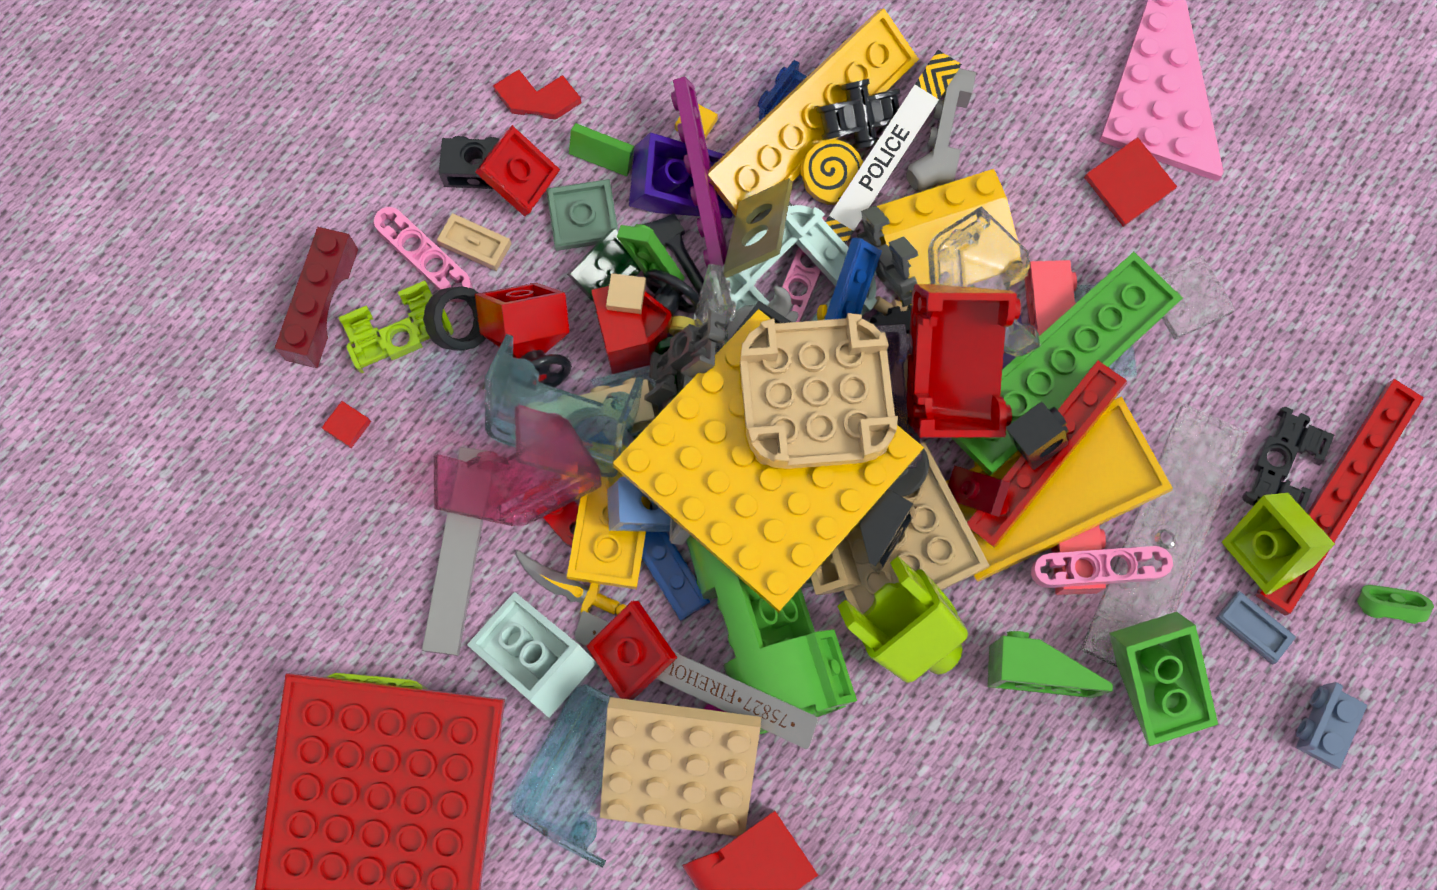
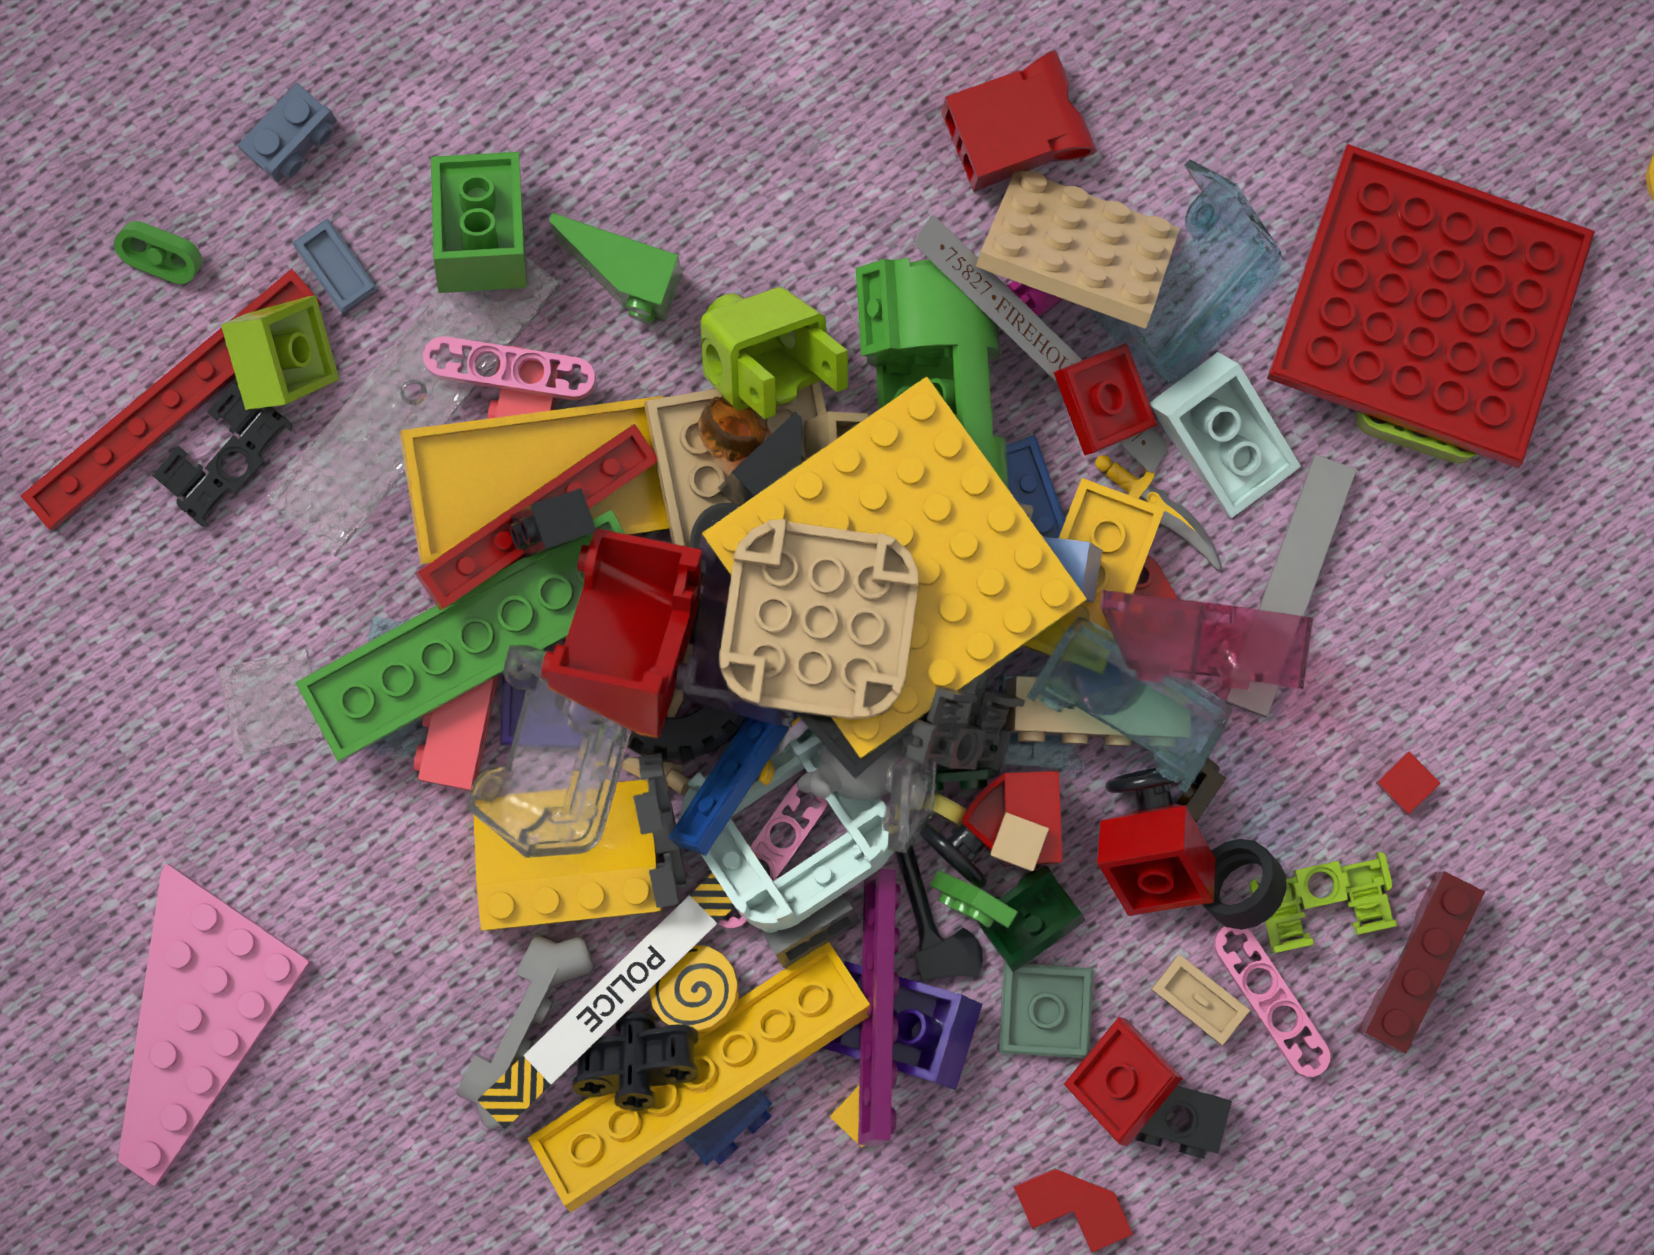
camera: 165 degrees left, 10 degrees up
bright green tile [569,123,634,176] -> none
olive piece [723,178,793,278] -> none
dark red plate [948,465,1010,517] -> none
red tile [1084,137,1177,227] -> none
none -> clear orange hair [698,396,767,462]

